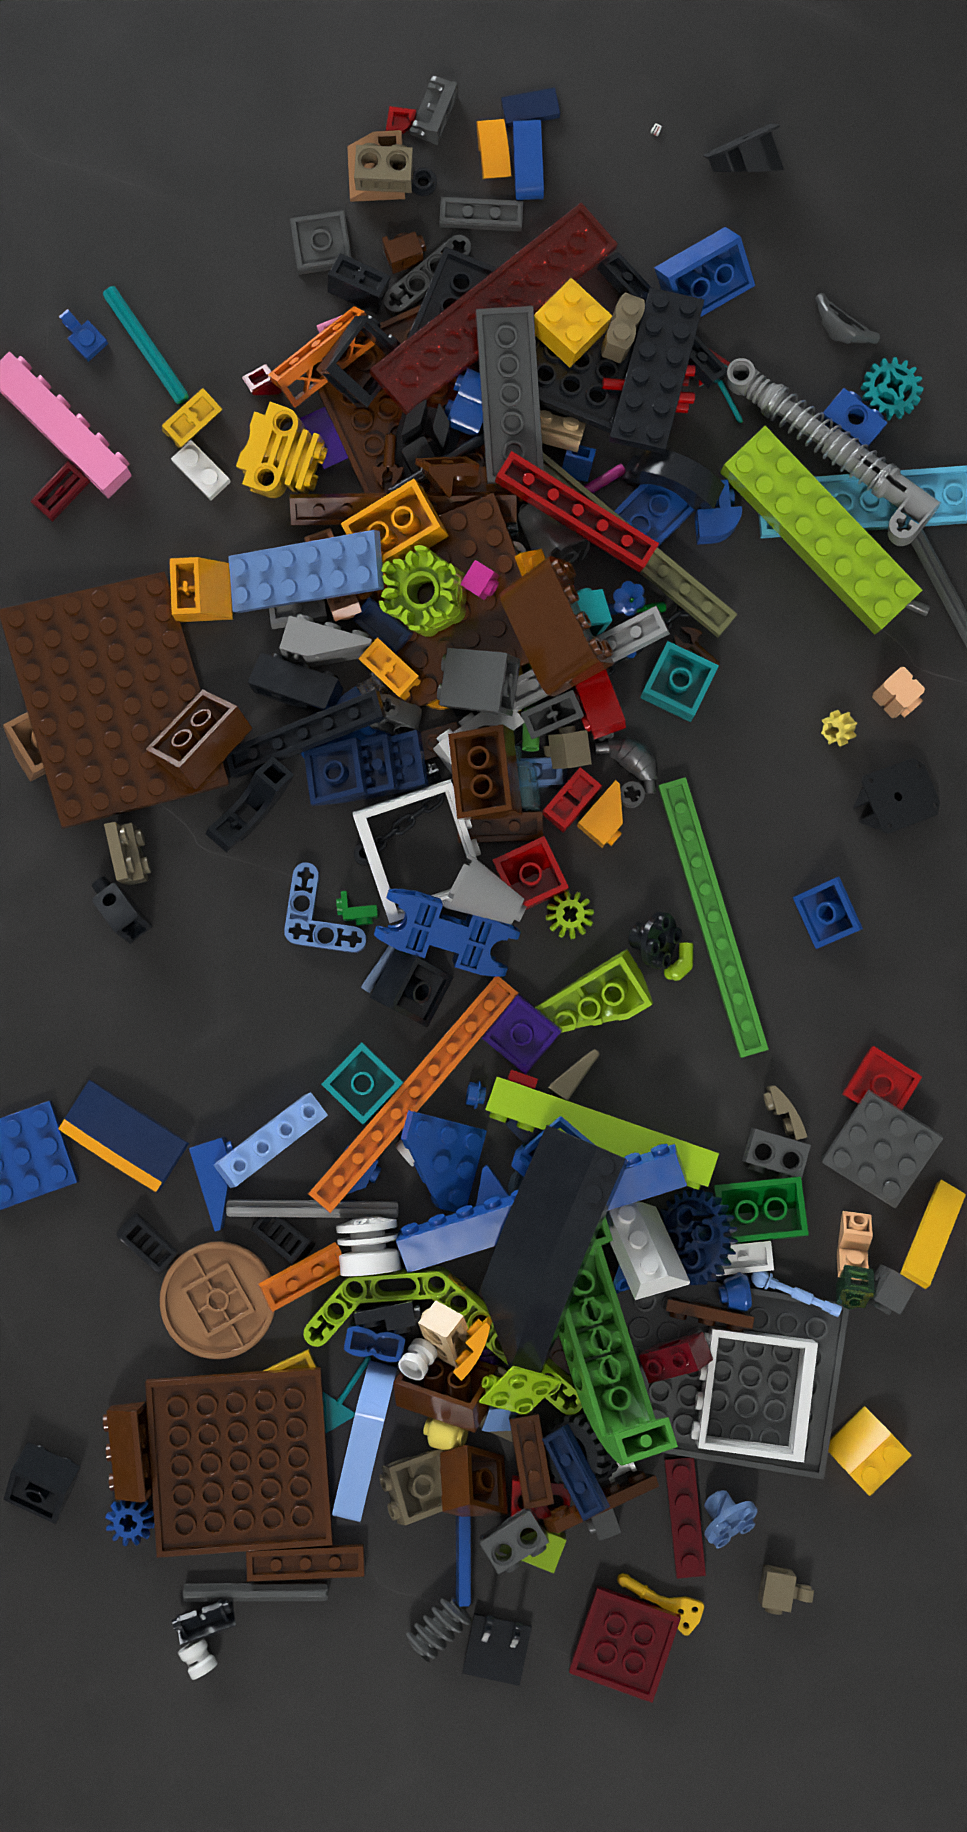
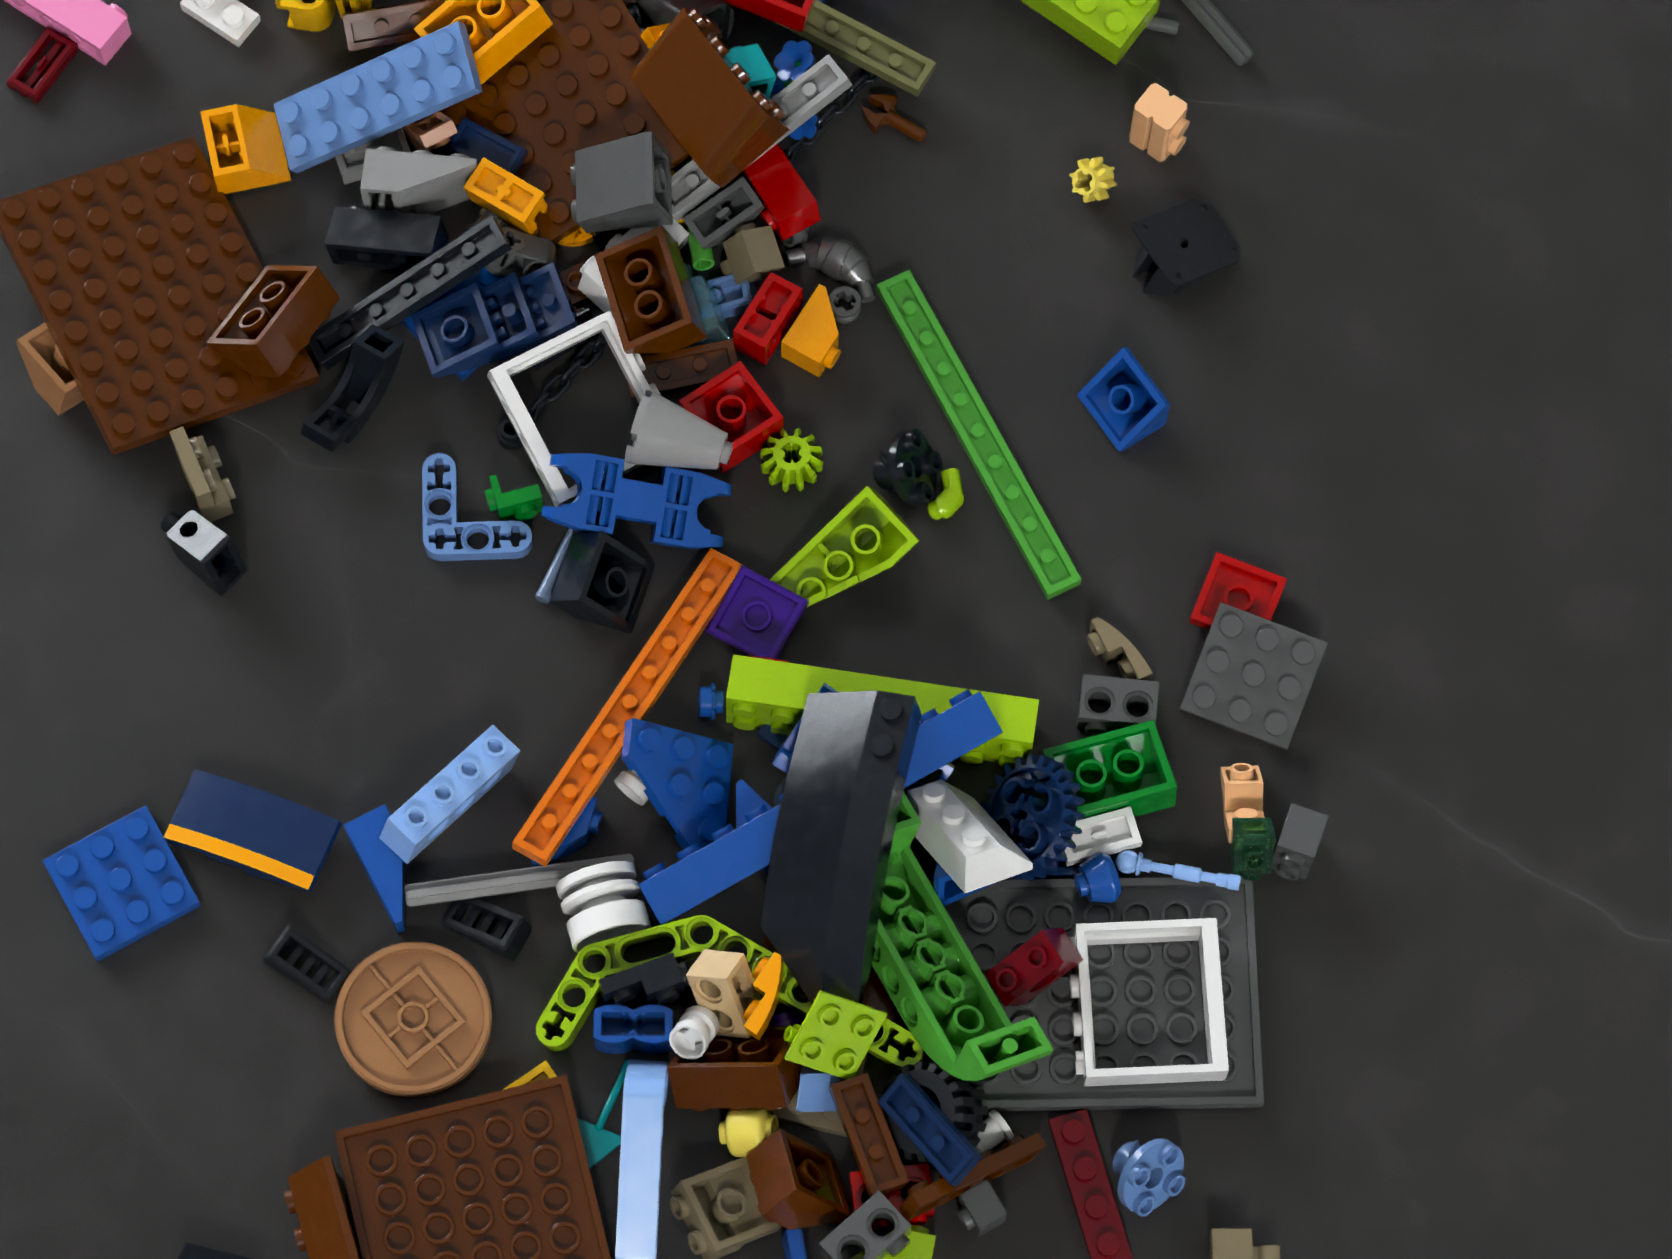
camera: 10 degrees left, 15 degrees down
orange plate [258,1242,342,1312] -> none
teal brick [321,1042,404,1125] -> none
lime piece [379,545,467,637] -> none
dark pink plate [460,560,499,600] -> none
dark tan slope [548,1049,599,1100] -> none
teal brick [640,641,719,722] -> none
reddish brown plate [663,1296,755,1332] -> none
yellow slope [828,1406,912,1496] -> none
yellow tile [900,1179,966,1289] -> none

